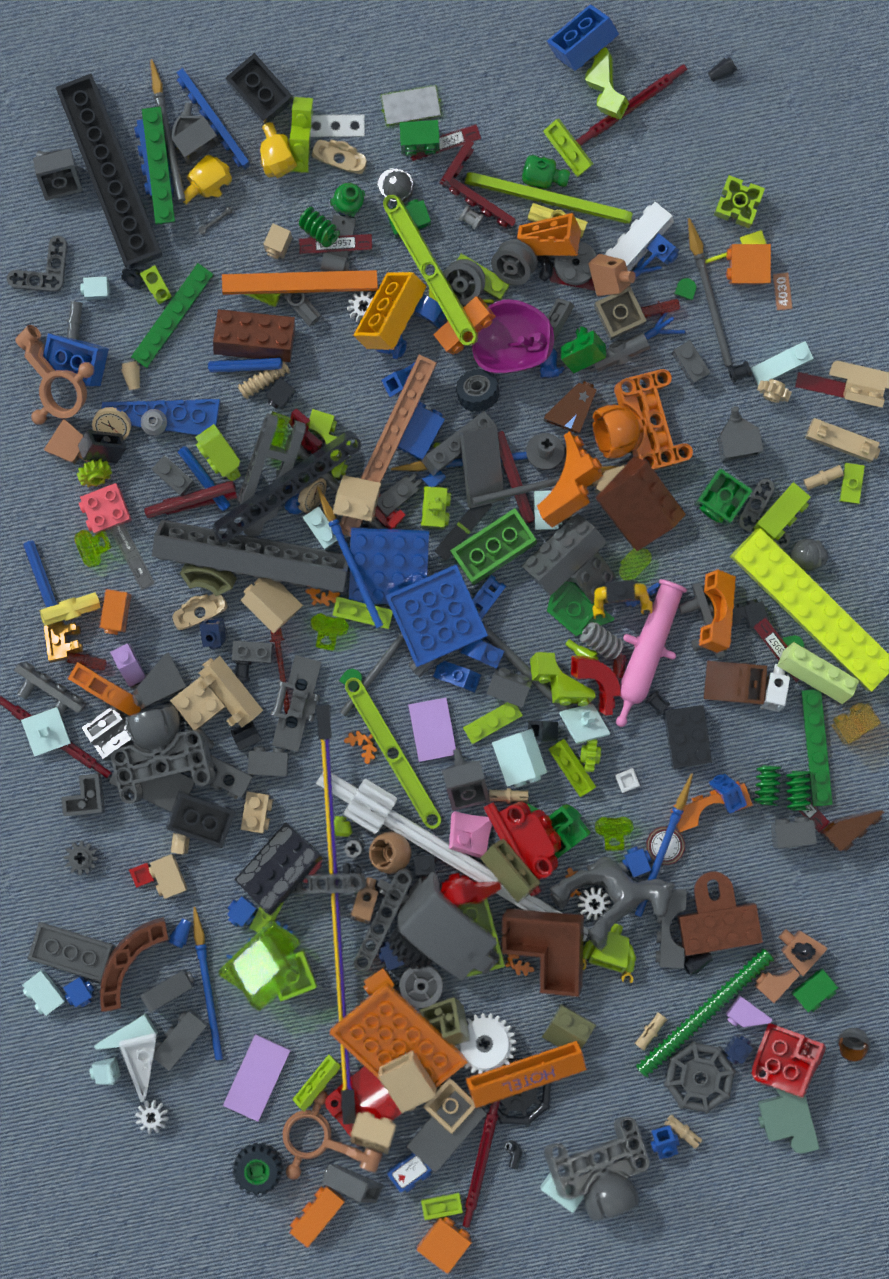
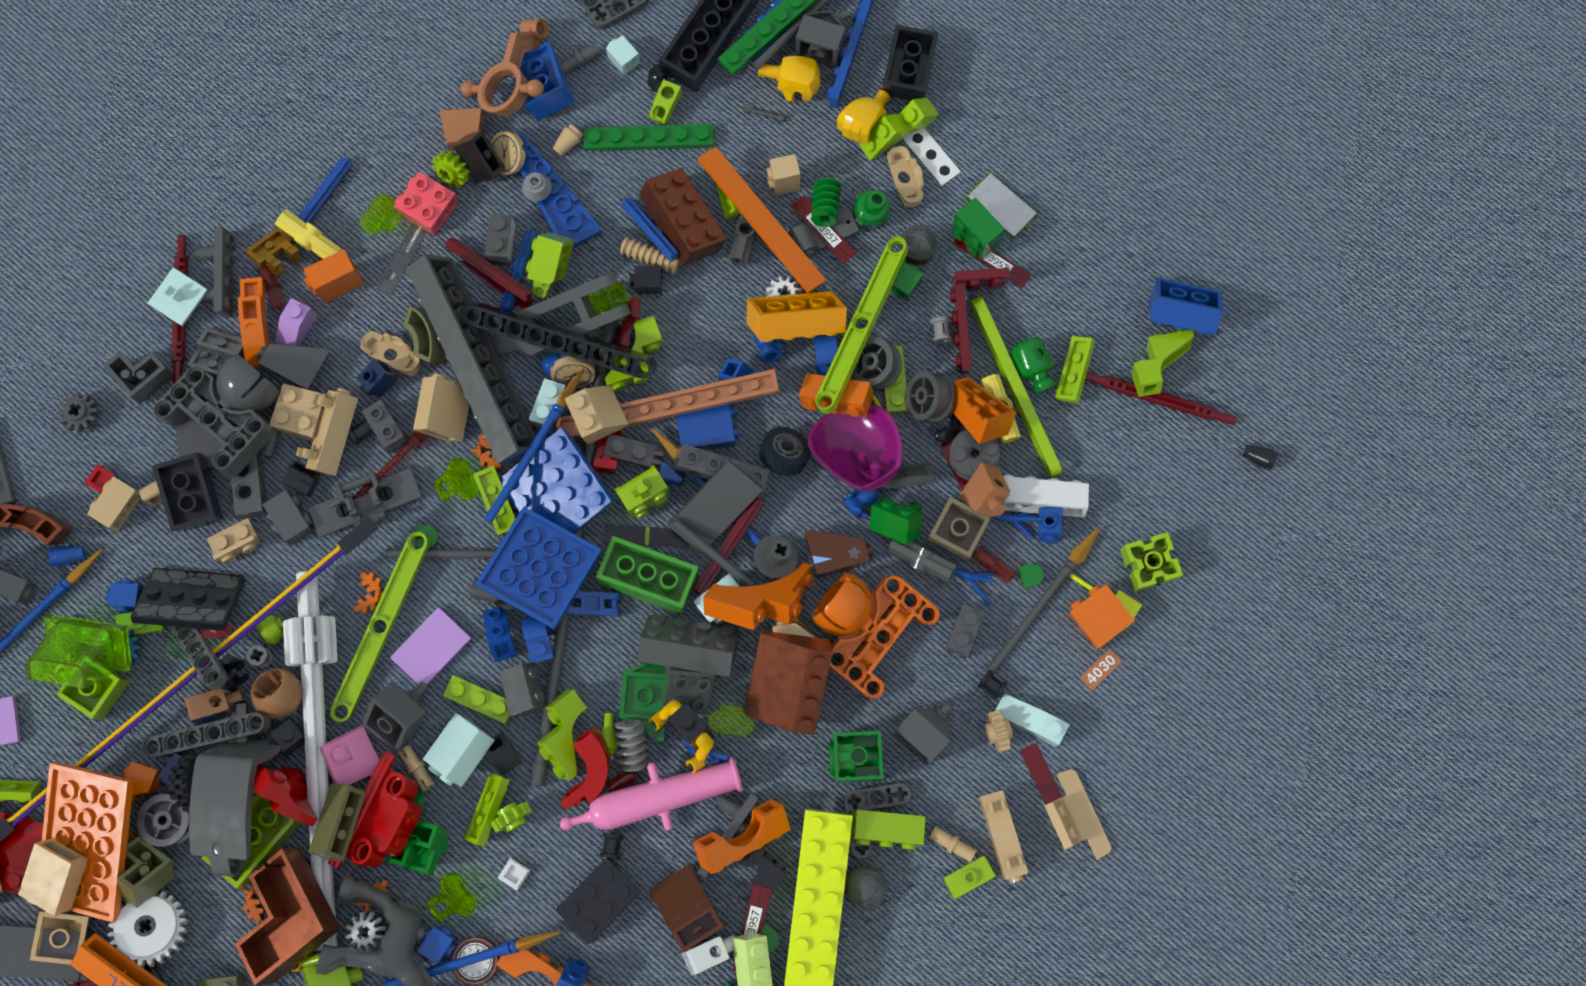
camera: 55 degrees right, 10 degrees down
light aqua piece [559,703,610,744] -> none

